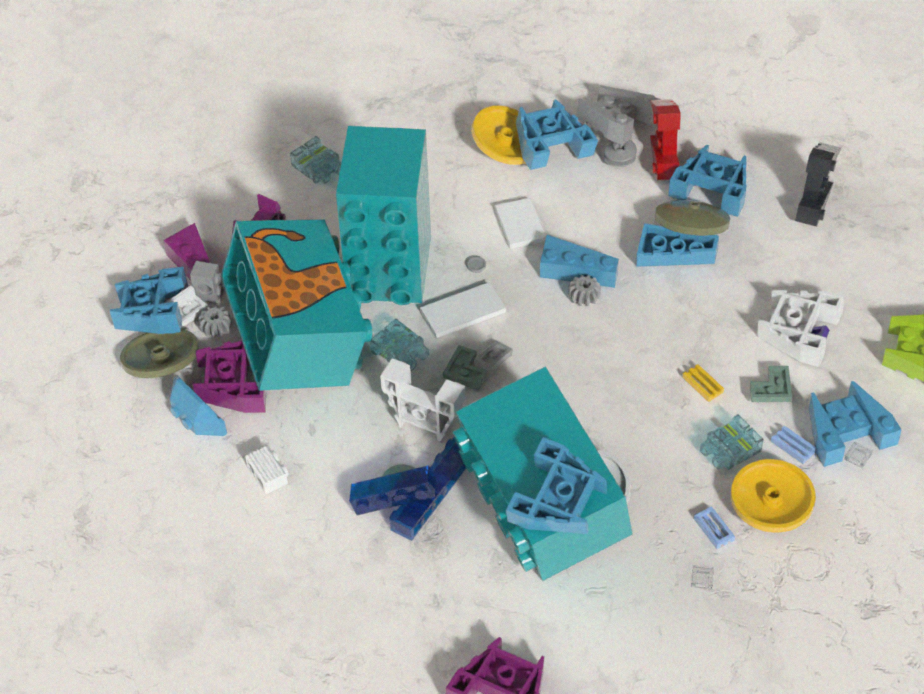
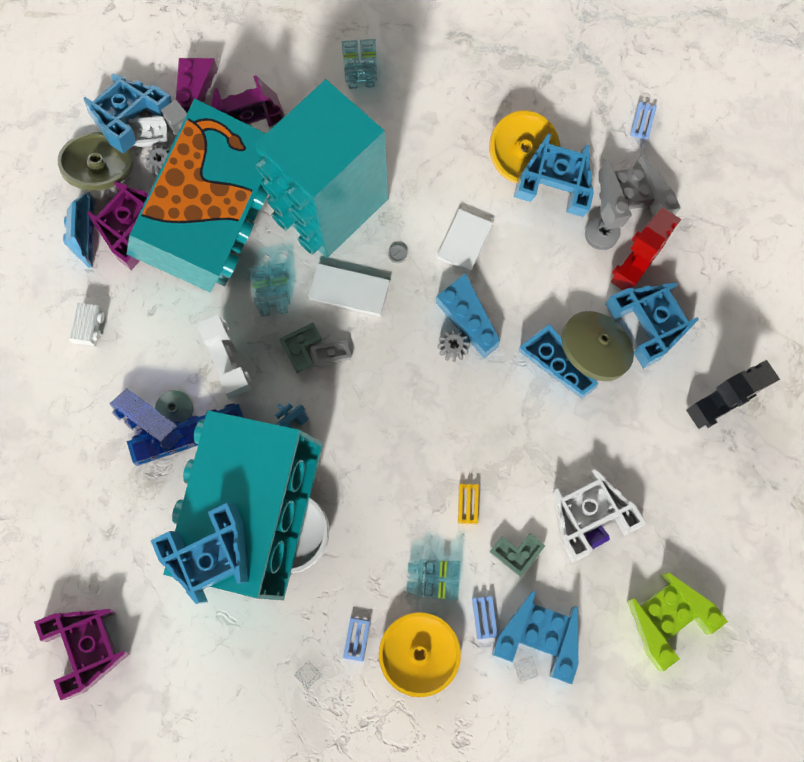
camera: 40 degrees right, 25 degrees up
none -> light blue tile [630,101,657,140]

